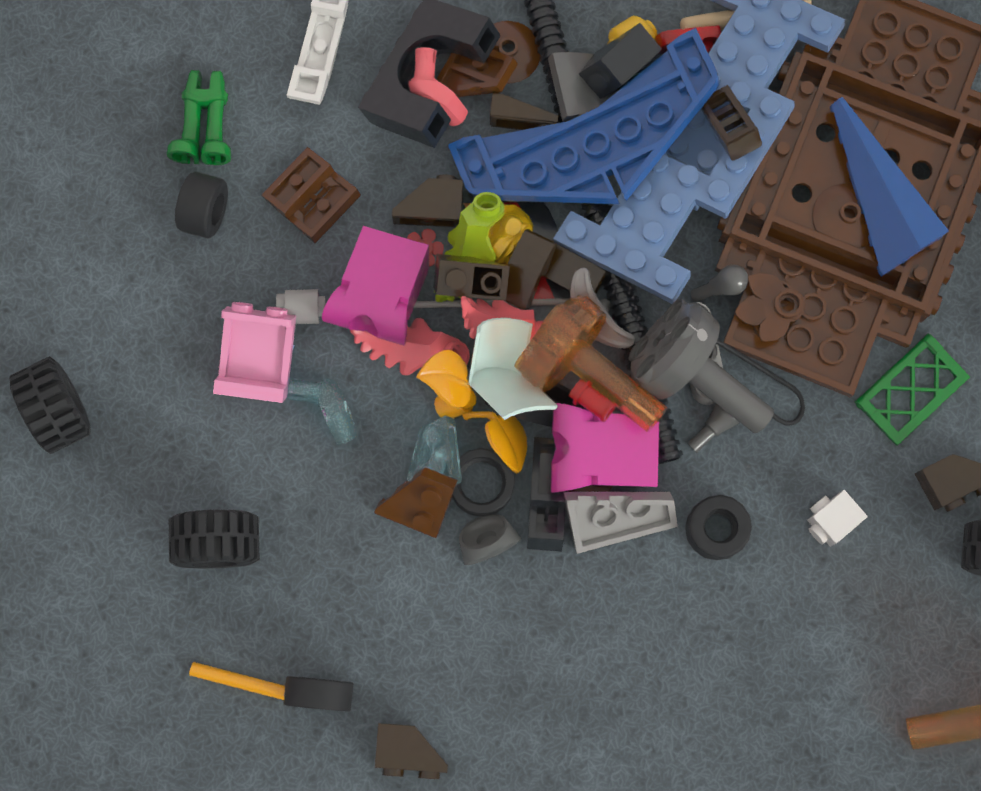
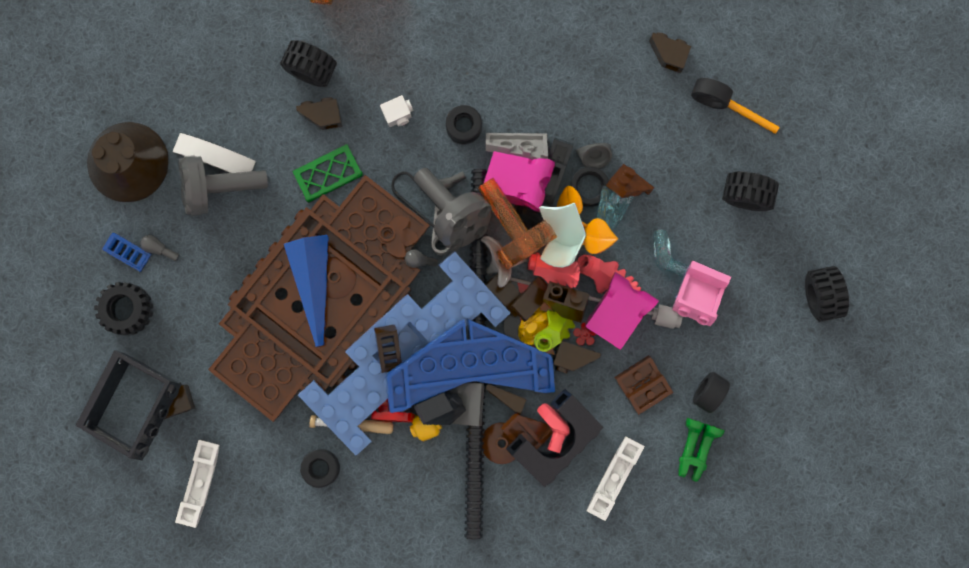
camera: 160 degrees left, 5 degrees up
red pin [569,379,617,422] -> none

